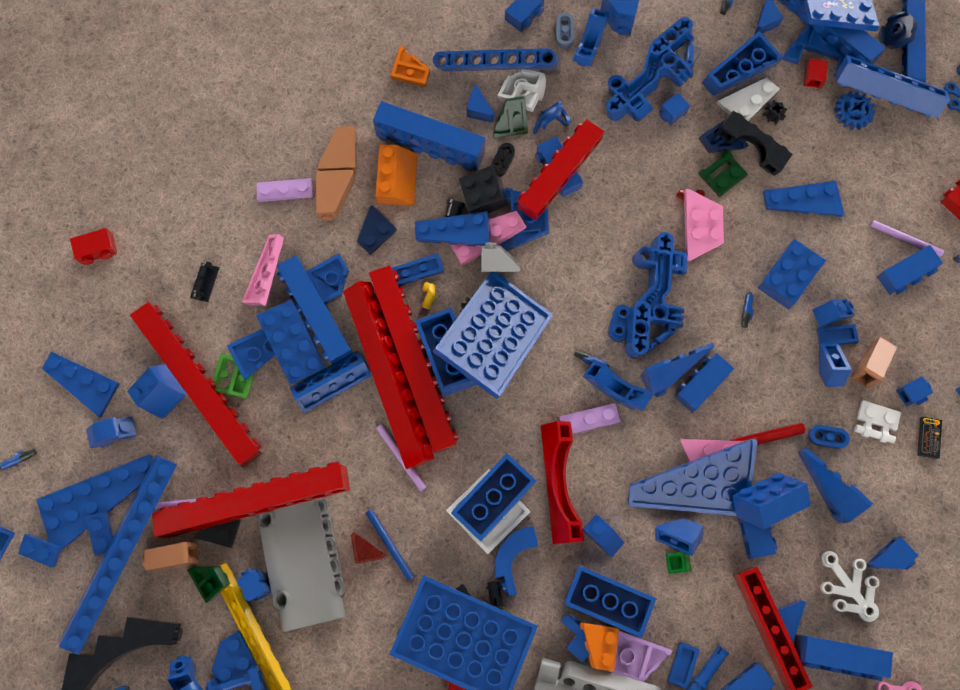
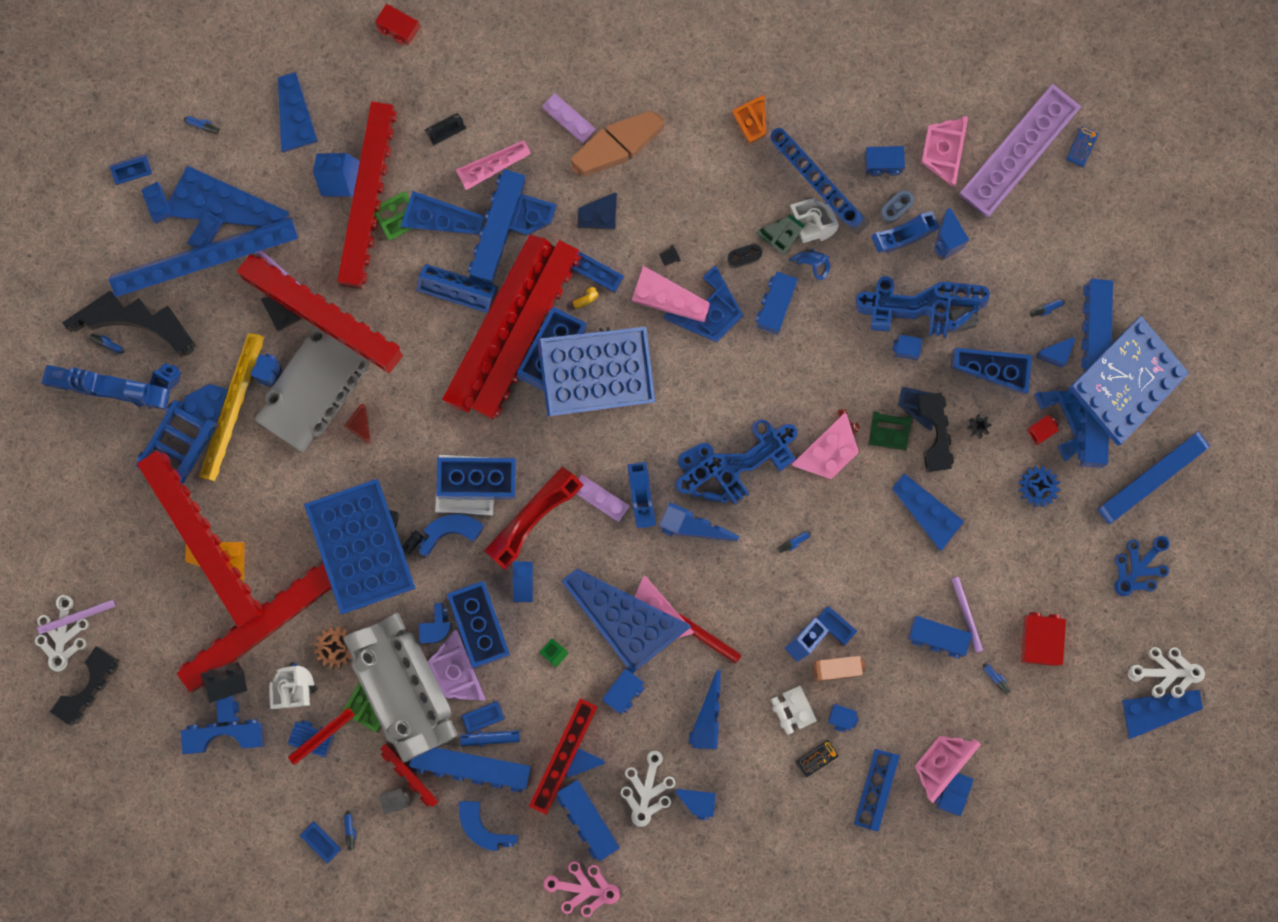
camera: 40 degrees right, 5 degrees up
blue brick [86,417,137,448] -> none
nougat slope [142,542,199,571] -> none
dark green wing [187,566,231,603] -> none
blue plate [256,299,325,385] -> none
blue bar [365,509,414,581] -> none
blue brick [373,101,485,171] -> none
orange slope [376,144,418,206] -> none
lavender bar [376,424,427,492] -> none
blue wing [415,211,490,247] -> none
black brick [459,165,509,214] -> none
blue slope [467,85,494,123] -> none
light grey slope [481,242,520,272] -> none
red brick [517,119,605,221] -> none
piece [574,350,610,368] -> none
orange wing [580,622,619,671] -> none
blue slope [655,519,703,556] -> none
blue brick [675,353,734,413] -> none
white wing [716,77,780,121] -> none
blue brick [733,473,811,529] -> none
blue brick [757,239,826,310] -> none
blue plate [808,425,850,449] -> none
blue slope [812,299,855,327] -> none
blue brick [835,55,950,118] -> none
dark blue plate [879,12,917,49] -> none

